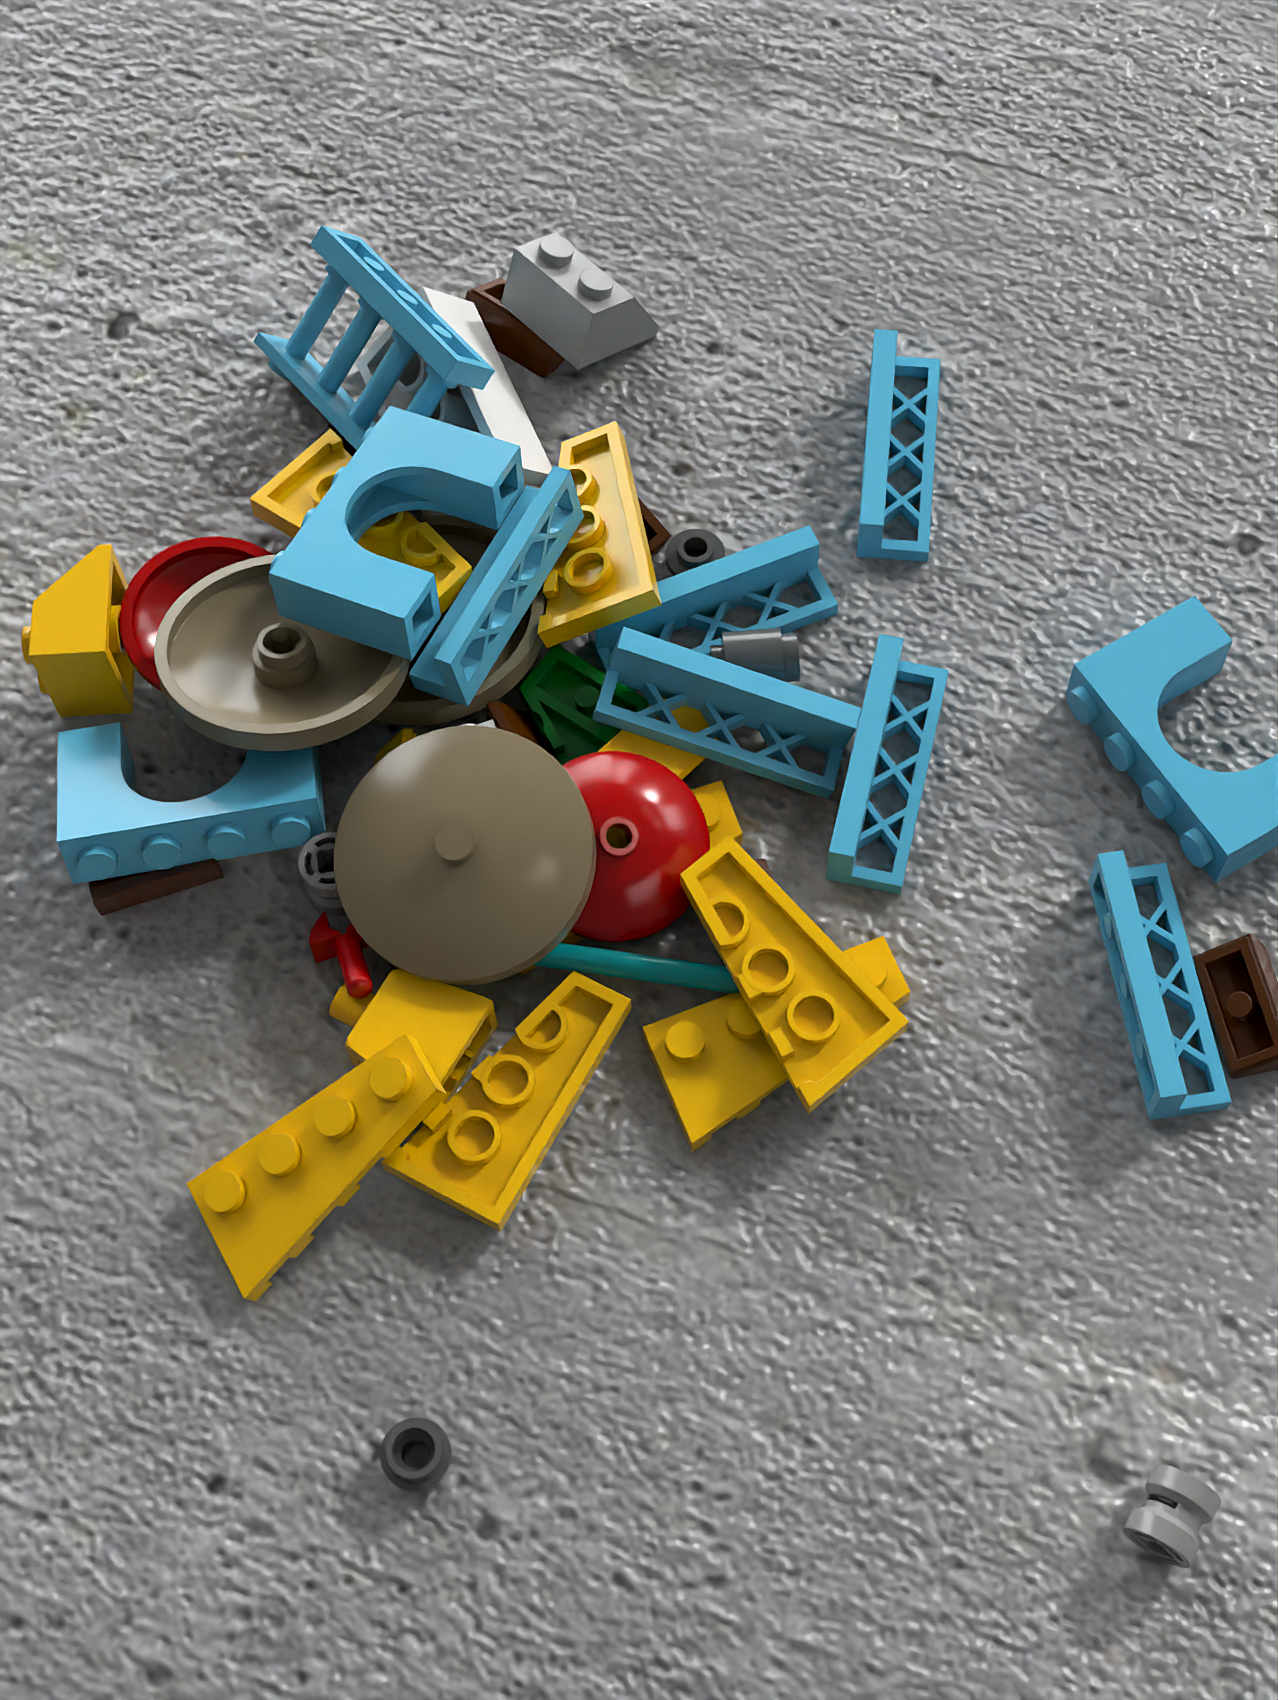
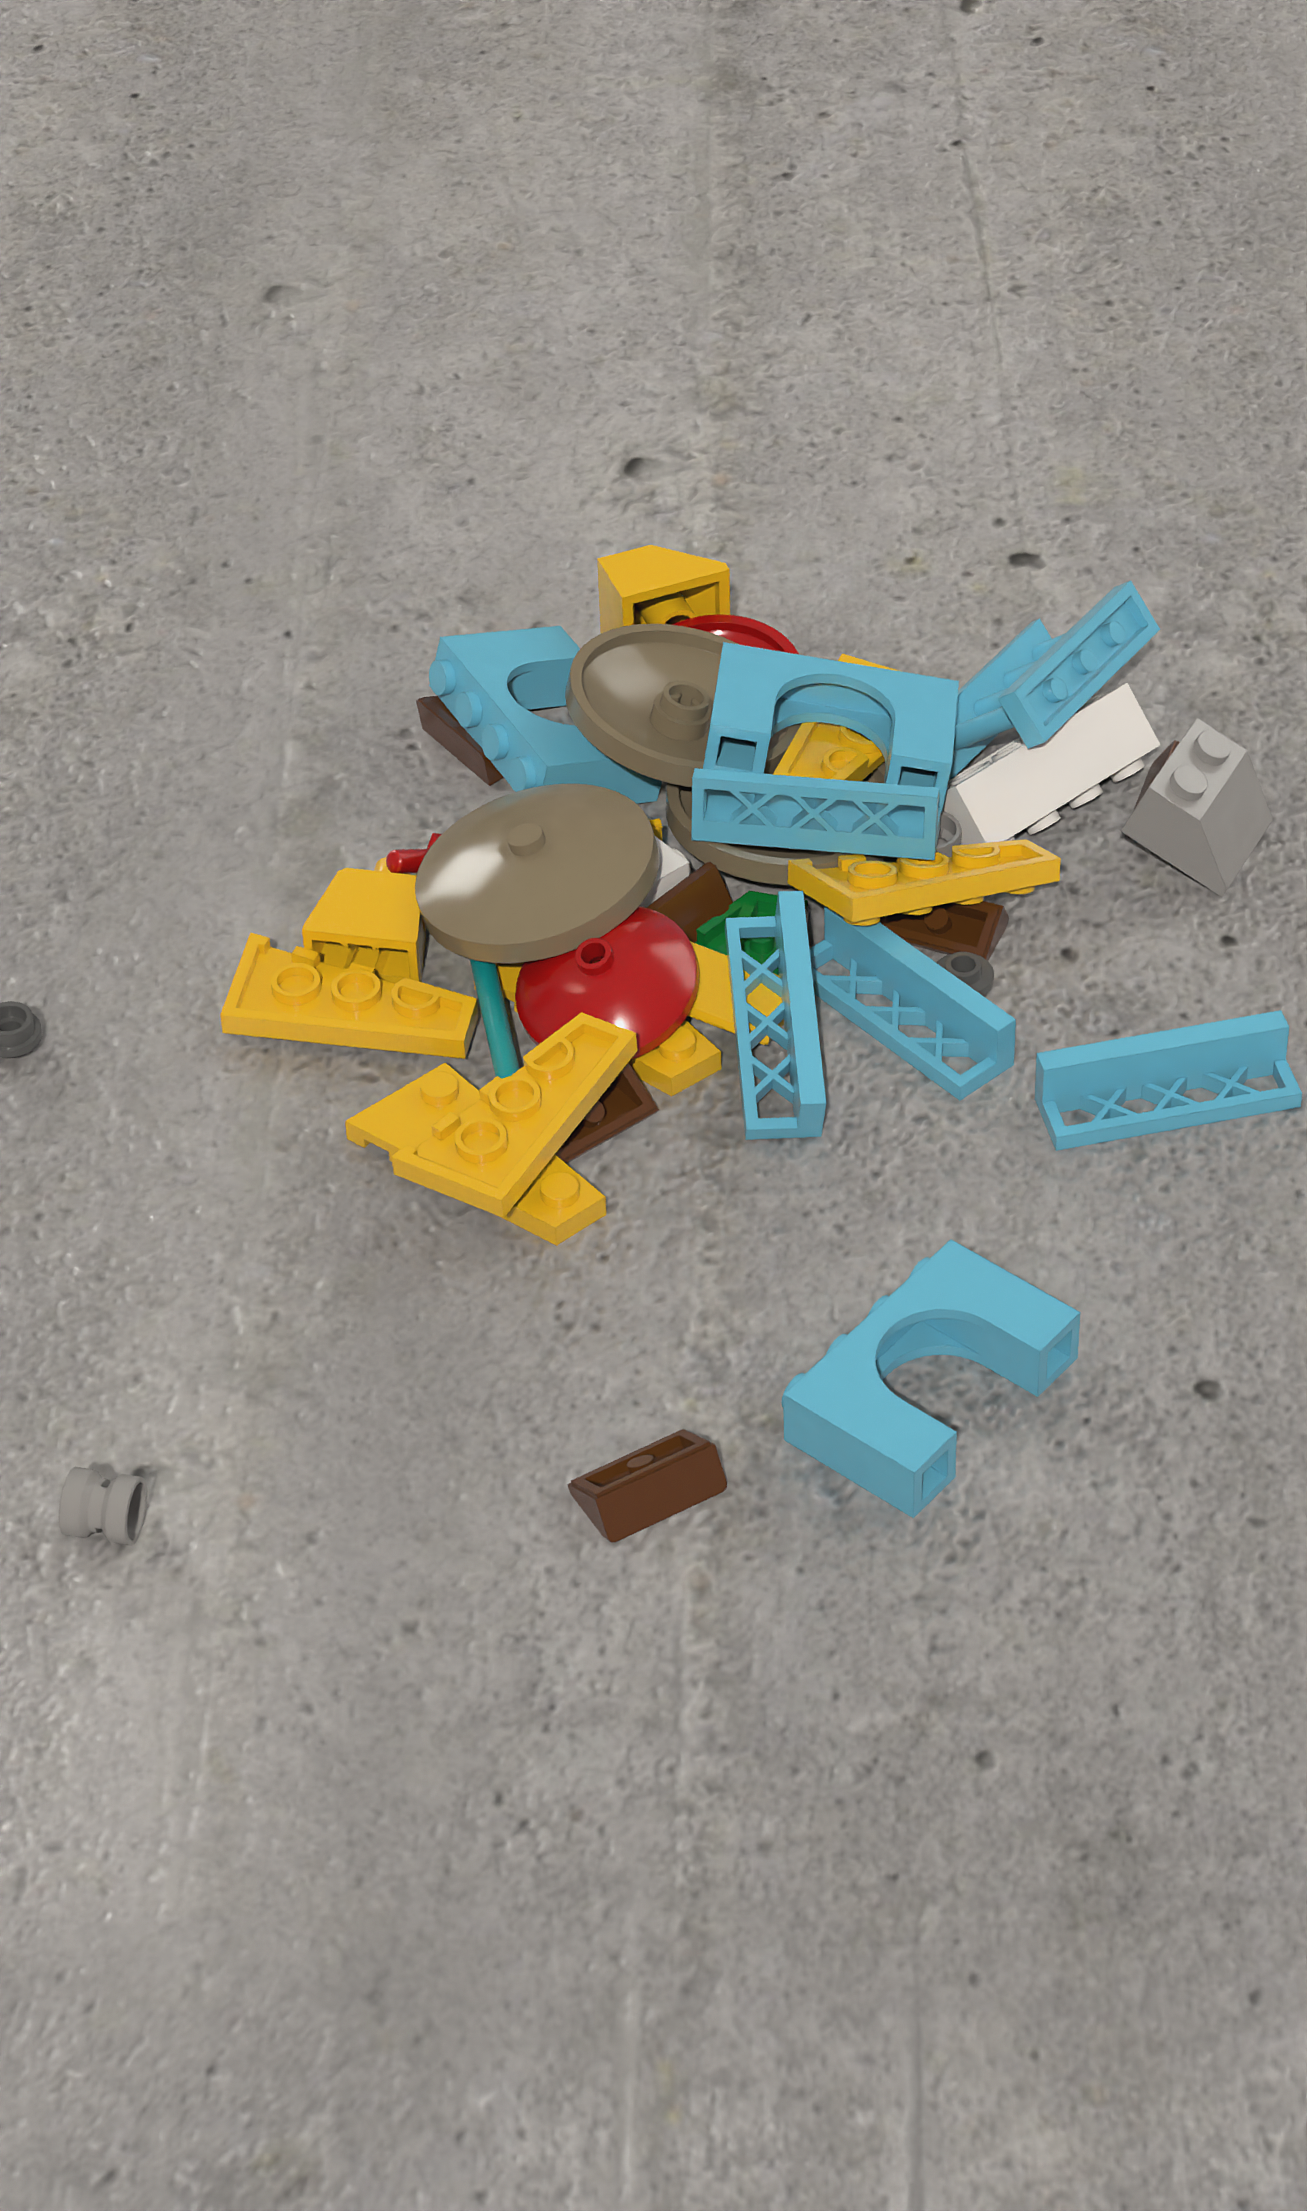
camera: 70 degrees right, 20 degrees down
yellow wing [186,1033,446,1301] -> none
dark grey brick [710,628,800,683] -> none
medium azure fence [826,634,949,894] -> none
medium azure fence [1088,850,1231,1120] -> none

